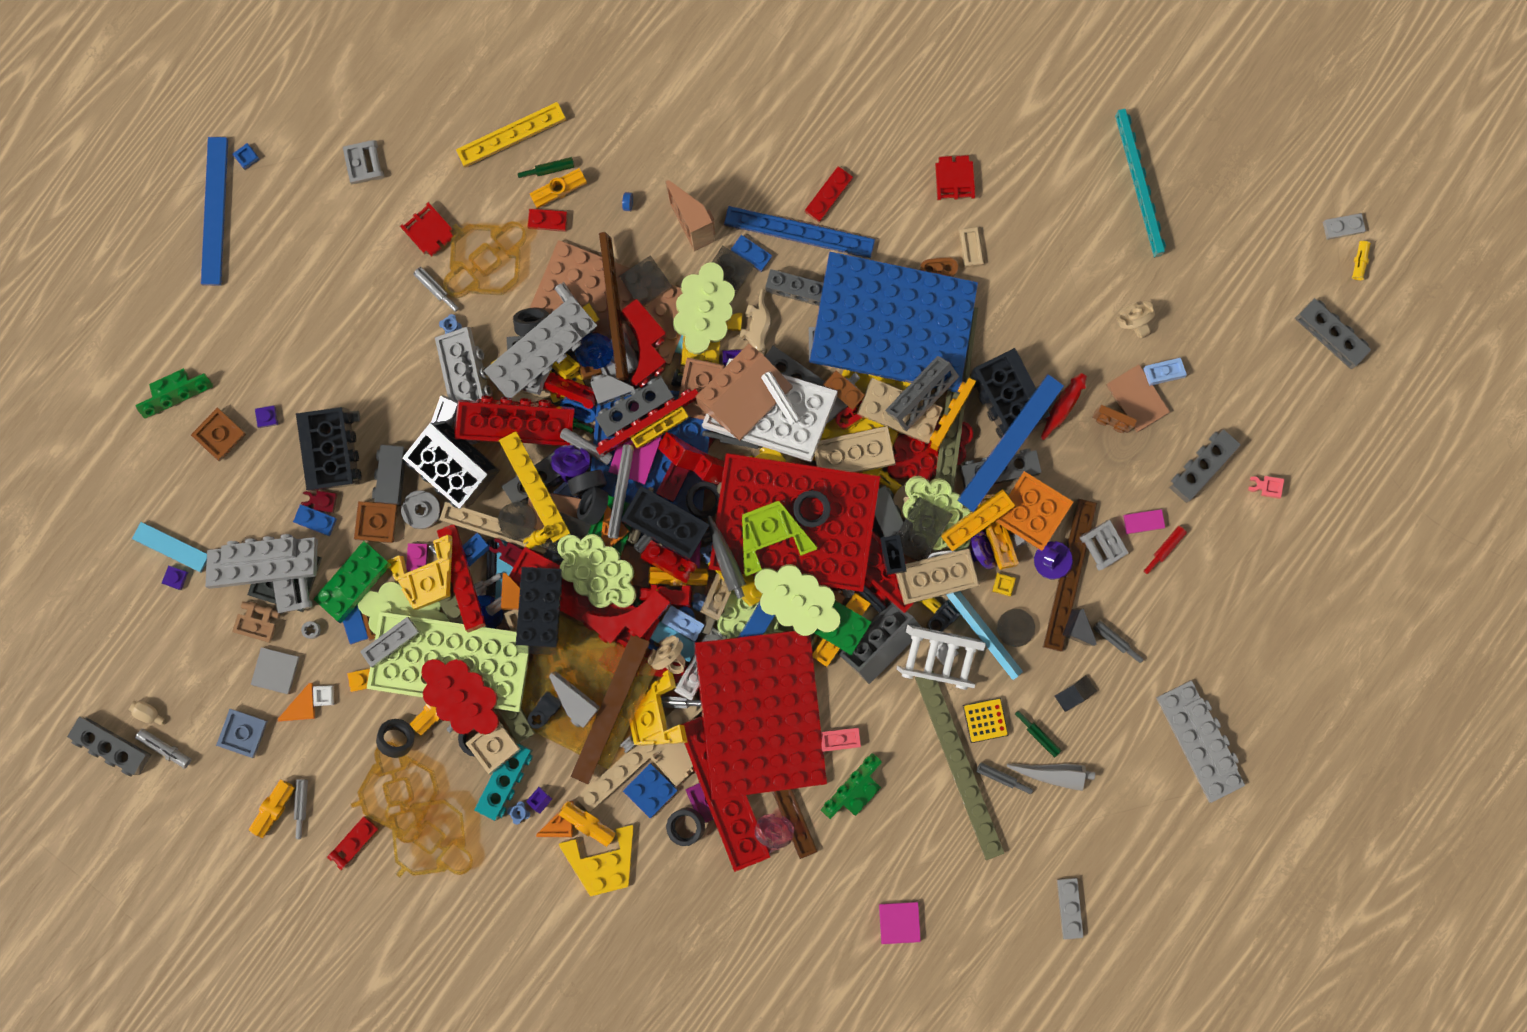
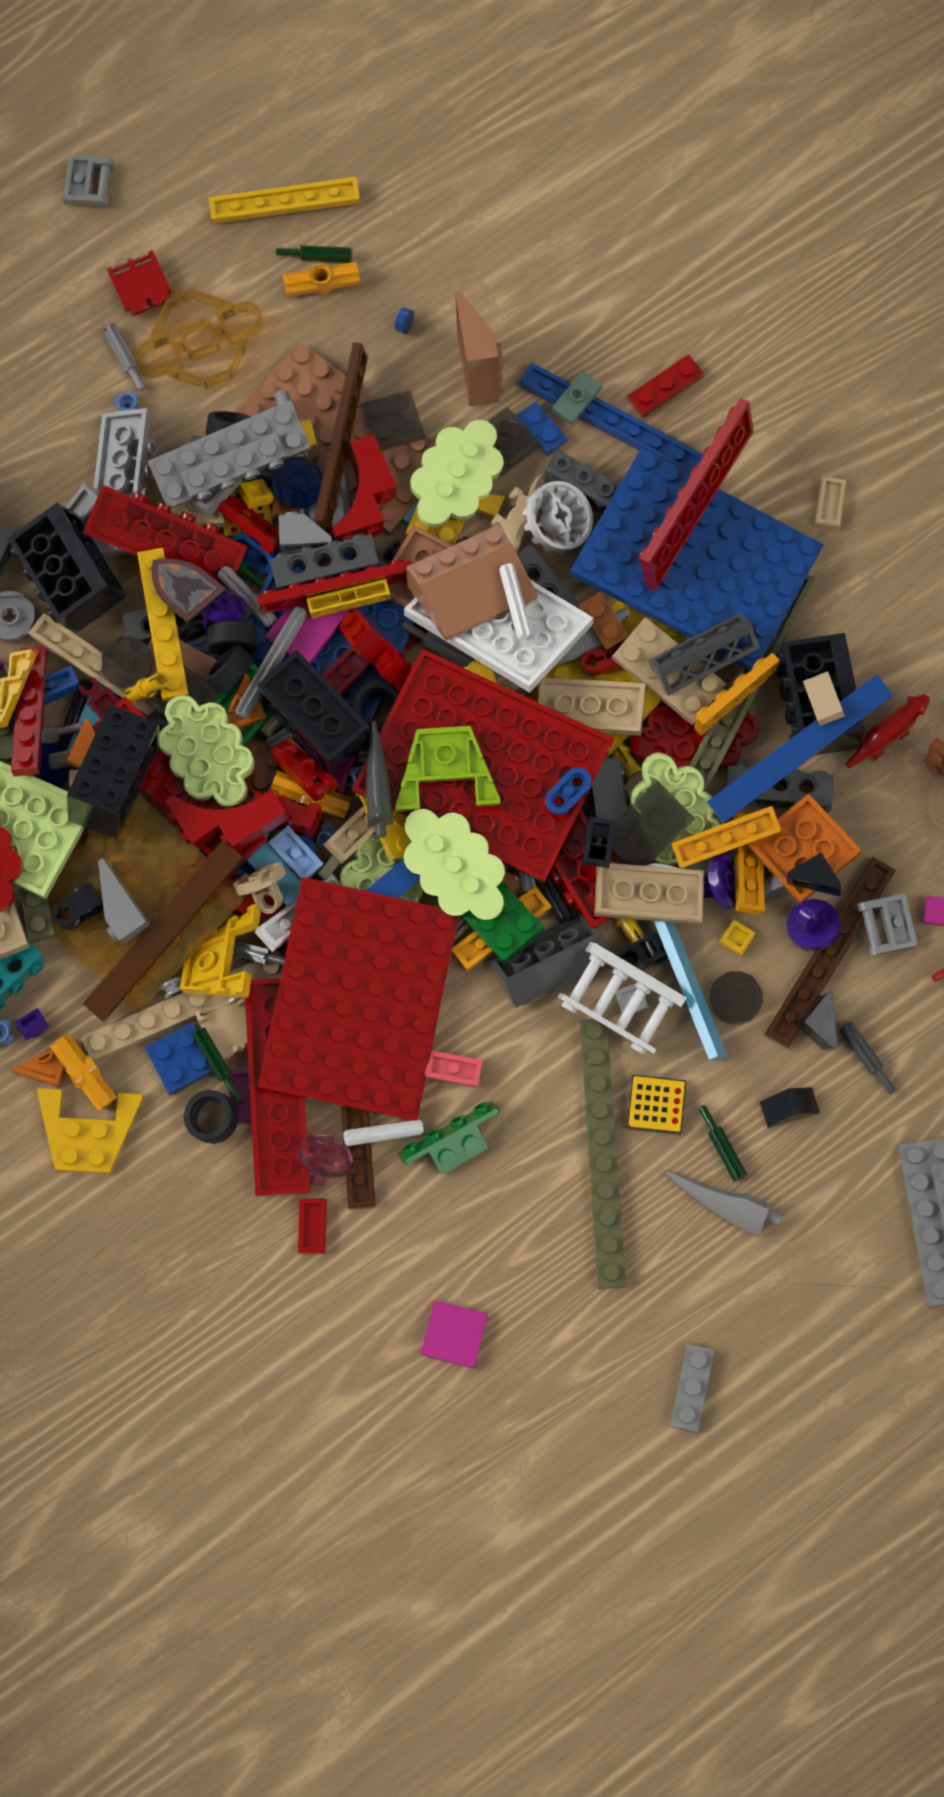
camera: 20 degrees right, 10 degrees down
red plate [527,209,567,232] -> none
black tyre [793,490,831,527] -> none
dark orange plate [920,258,958,277] -> none
red plate [935,155,975,201] -> none
dark grey axle [976,762,1033,794] -> none
none -> shield [152,559,227,624]
none -> dark green axle [192,1027,242,1103]
none -> red tile [298,1198,327,1255]
none -> white axle [343,1120,424,1146]
none -> white gear [522,481,593,554]
none -> blue plate [546,768,591,815]
none -> sand green plate [551,371,602,425]
none -> red plate [639,398,754,591]
none -> black slope [787,853,842,897]
none -> tan tile [803,672,845,726]

